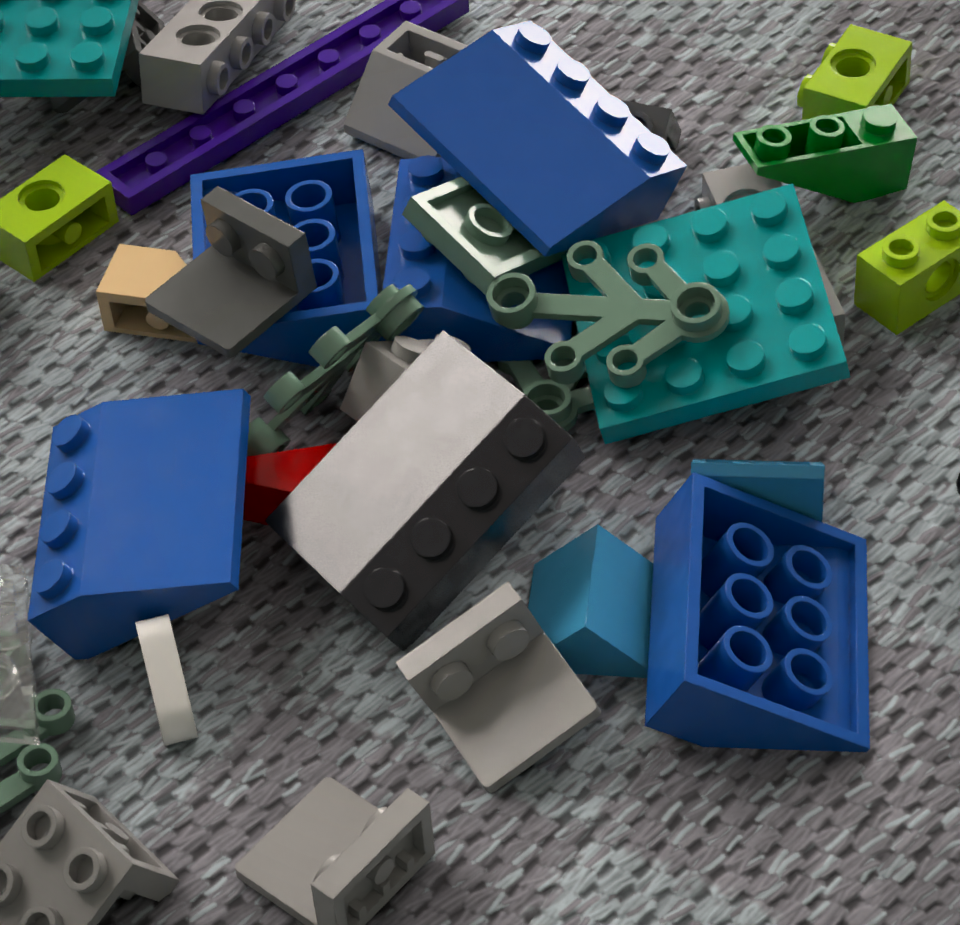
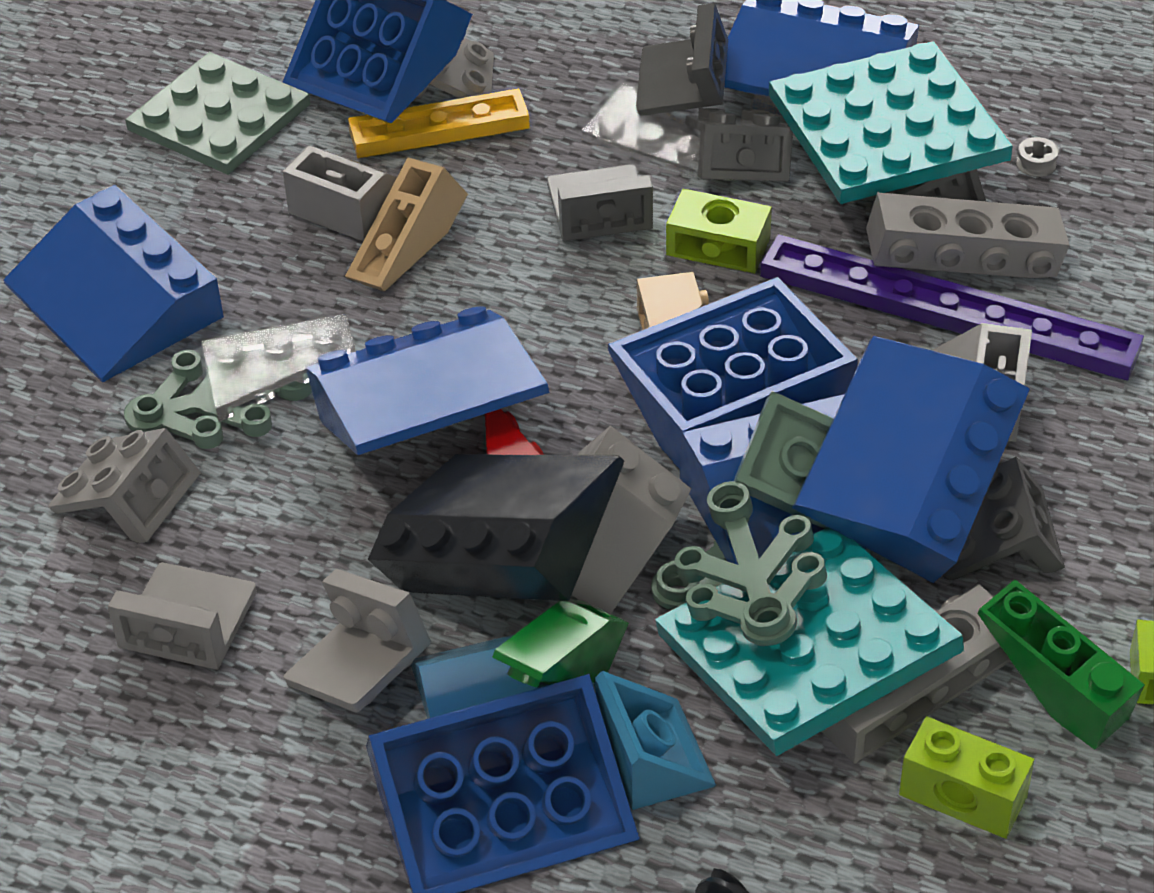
camera: 65 degrees right, 0 degrees up
white beam [135,614,198,746] -> none
dark grey bracket [145,186,317,358] -> none
sand green plant [247,284,424,456] -> none
none -> green slope [492,599,629,687]

